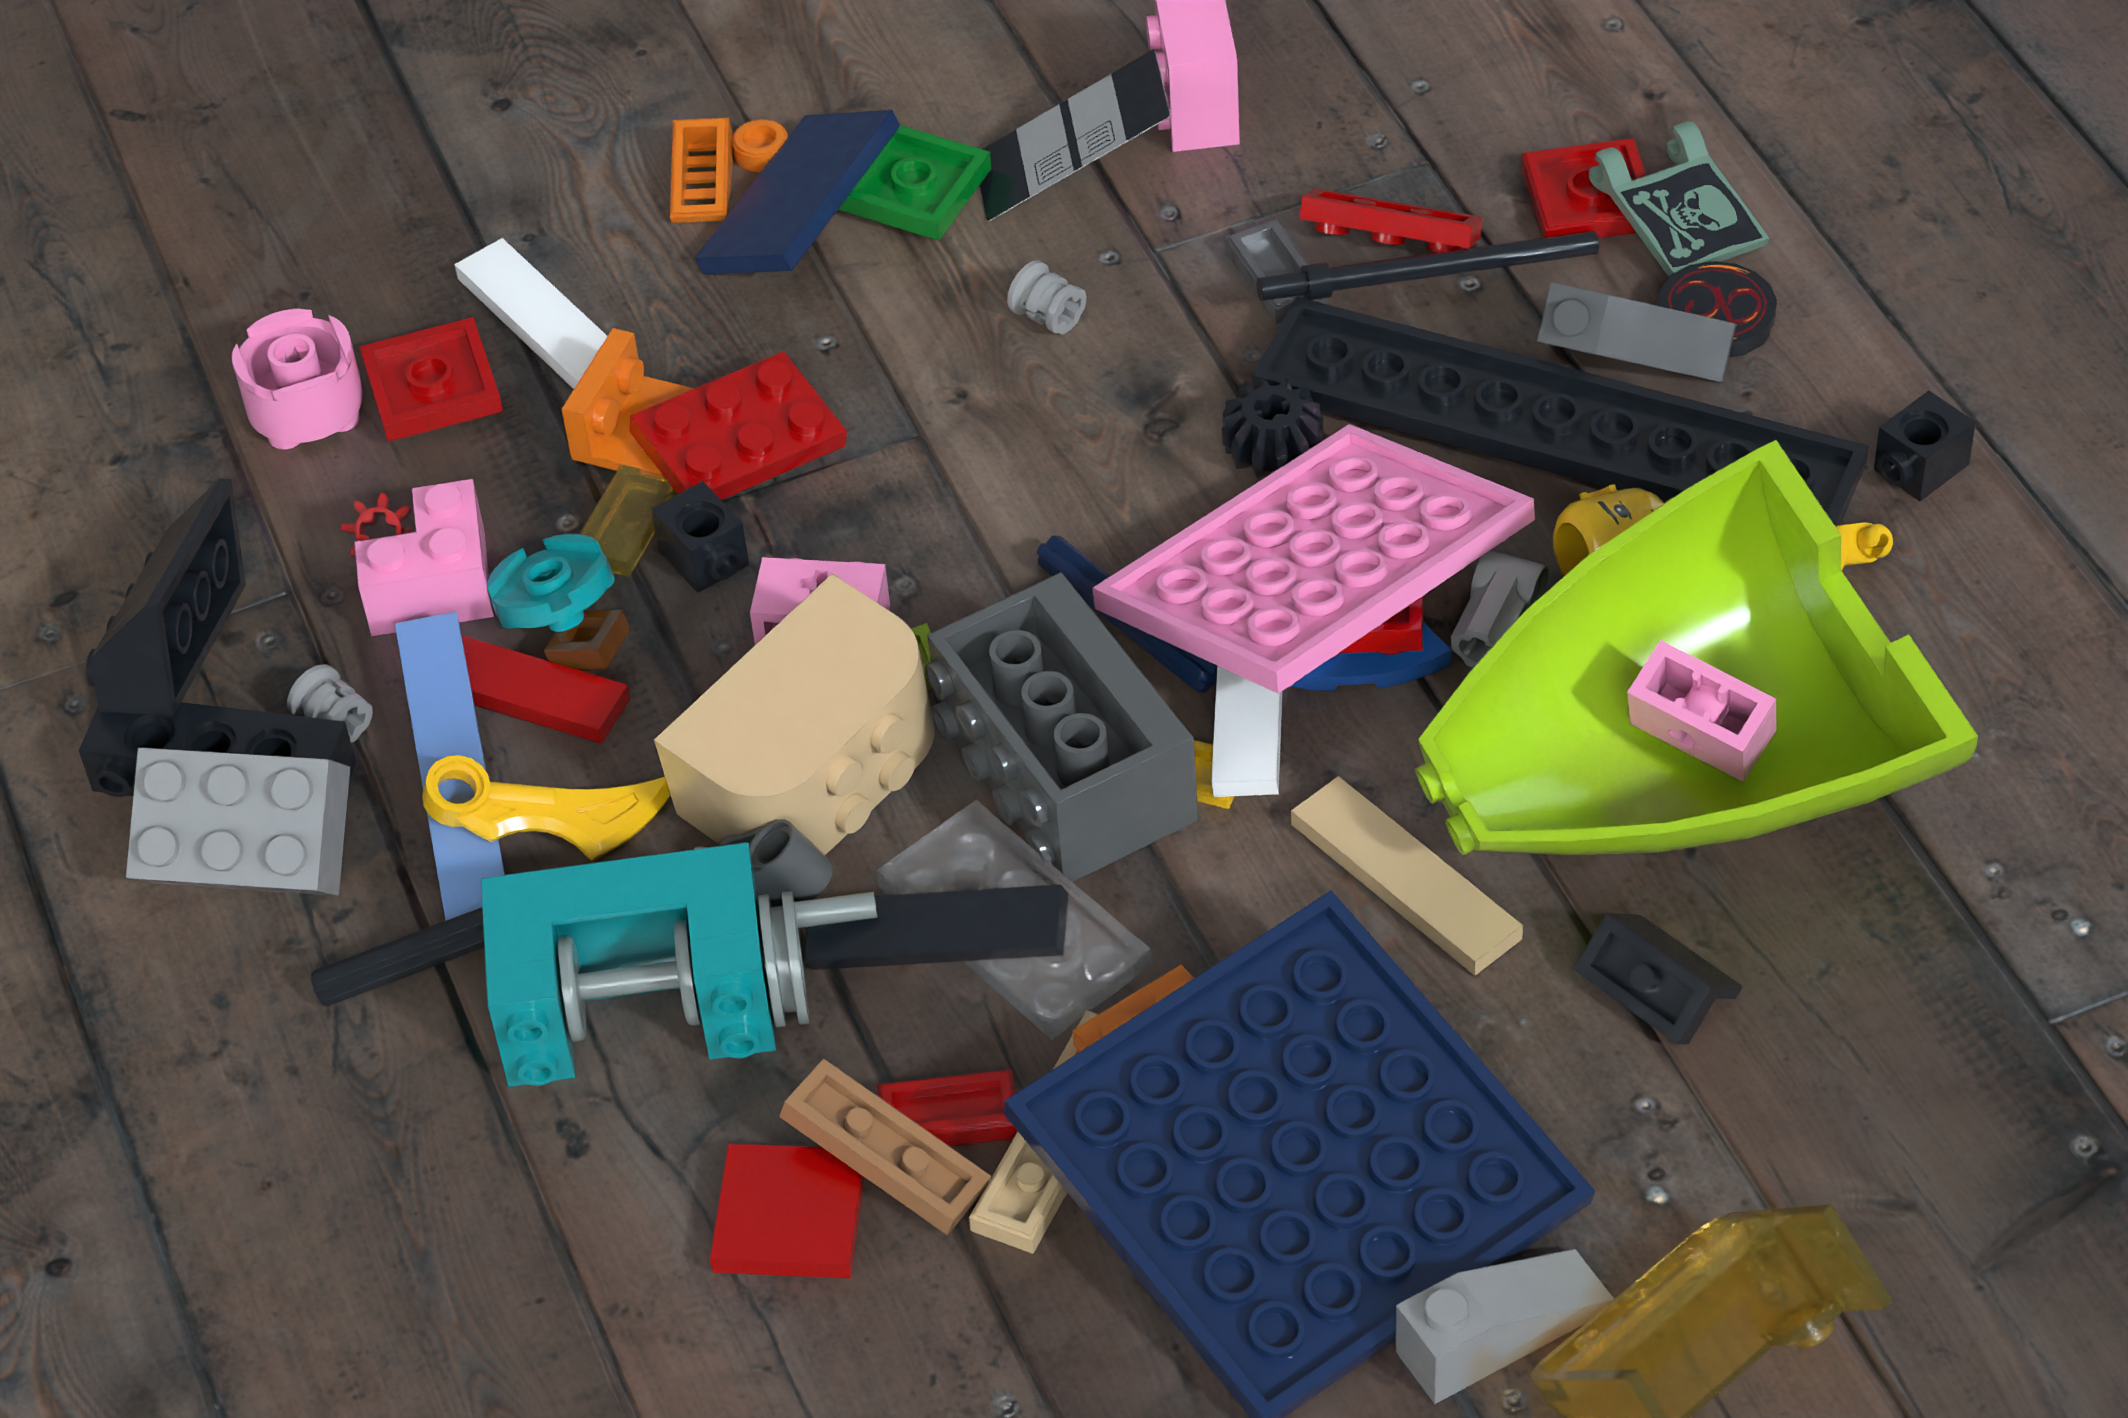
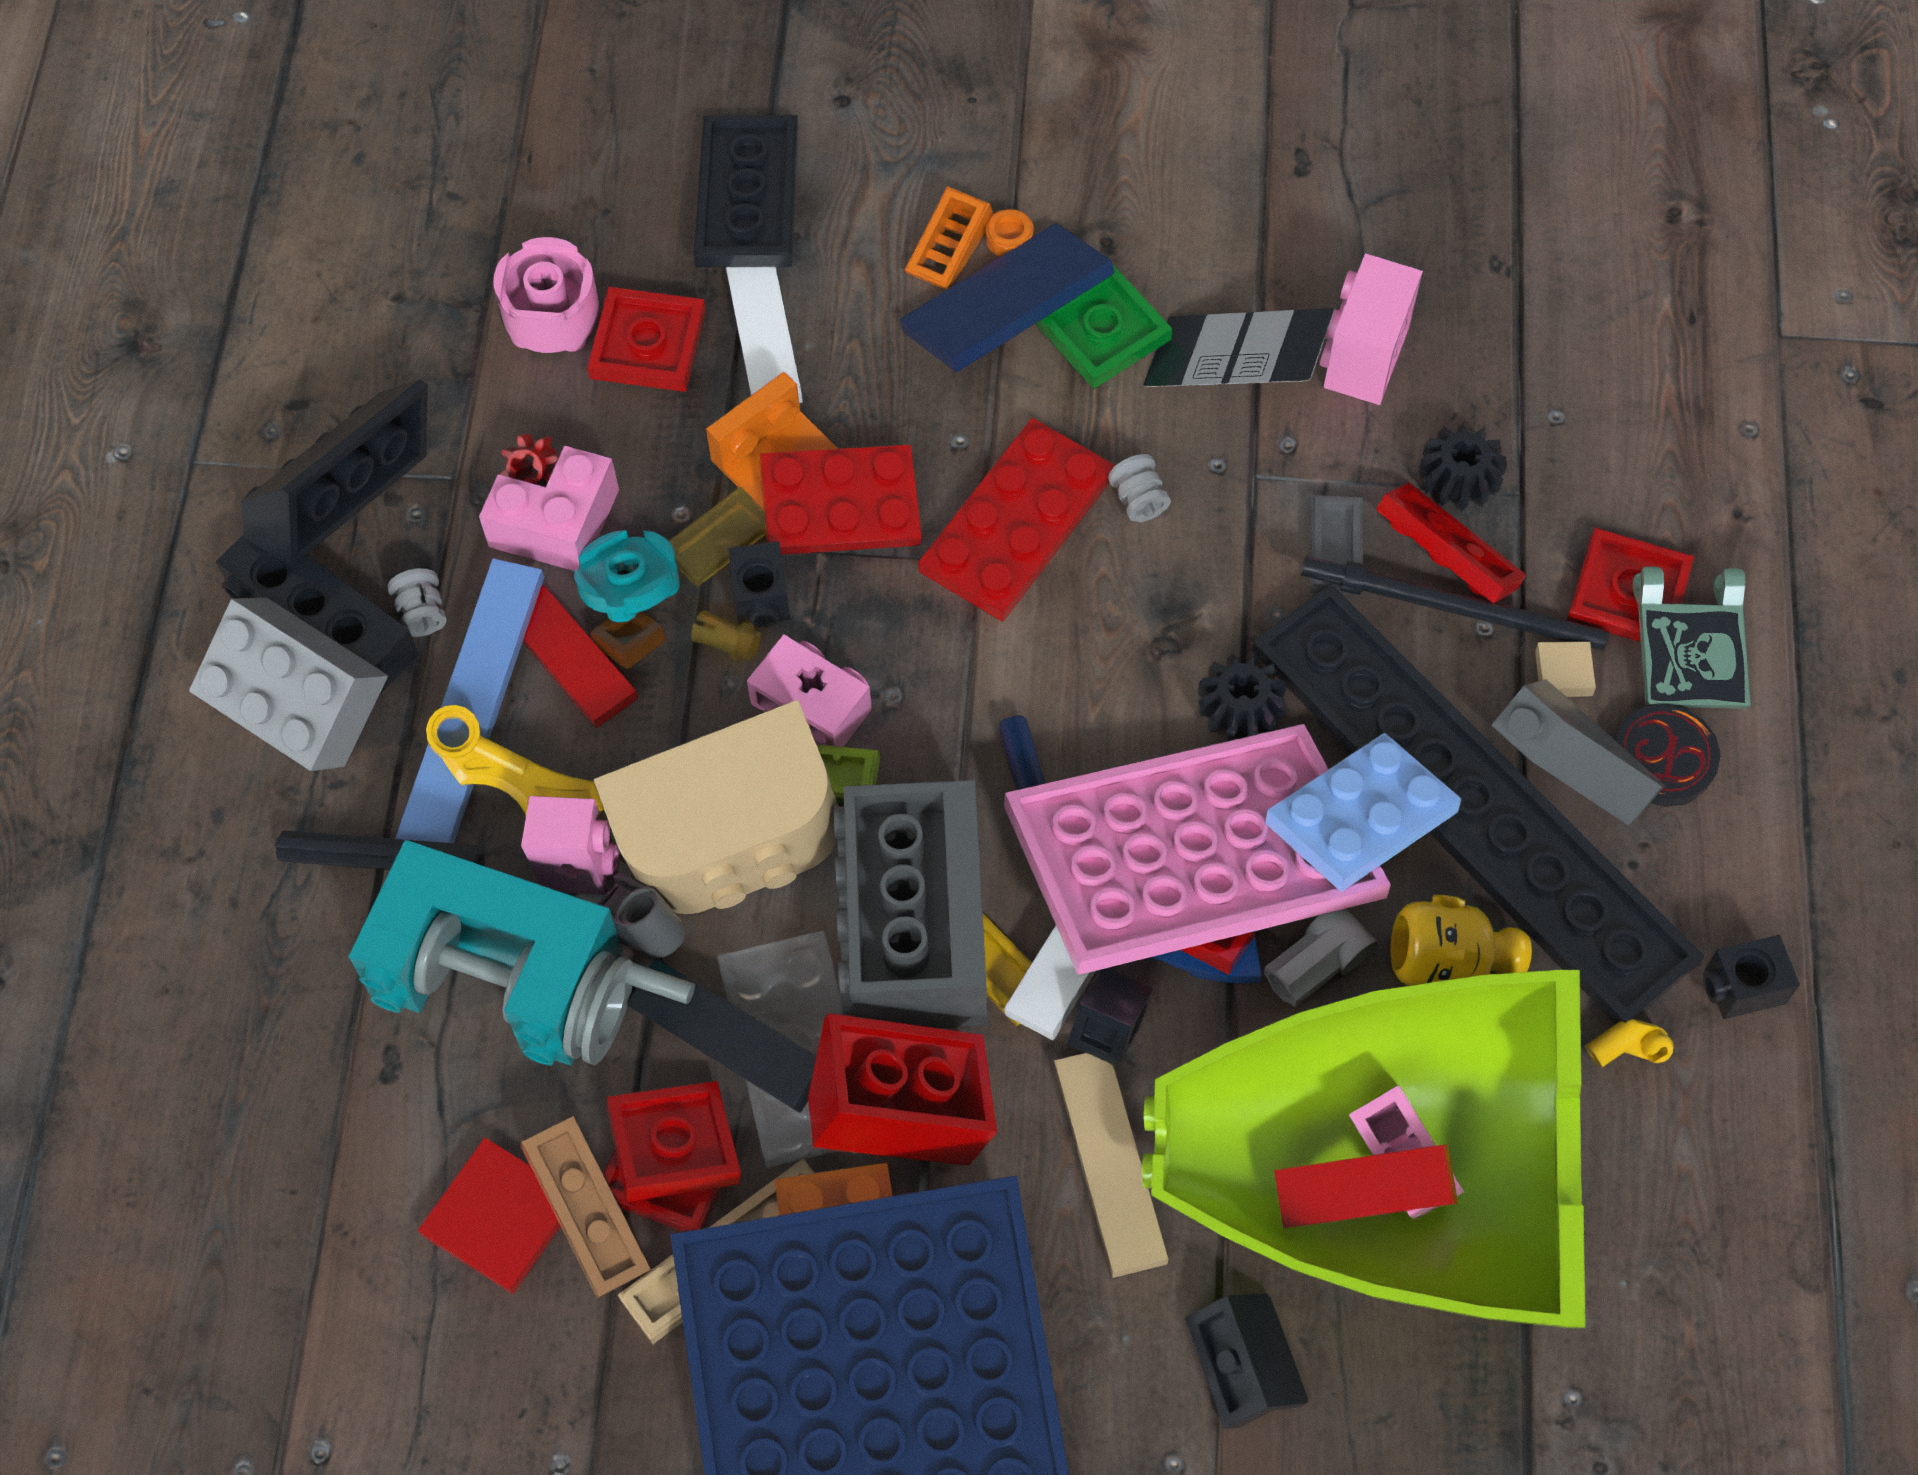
camera: 25 degrees right, 15 degrees up
none -> bright pink brick [521,796,620,895]
none -> red plate [606,1081,741,1202]
none -> clear yellow pin [691,610,761,662]
none -> black tile [694,115,799,267]
none -> red slope [808,1013,998,1166]
none -> red plate [918,418,1115,622]
none -> black brick [1067,968,1153,1067]
none -> light blue plate [1265,733,1461,892]
none -> red tile [1274,1144,1458,1229]
none -> black gear [1418,422,1507,512]
none -> tan tile [1535,642,1596,697]

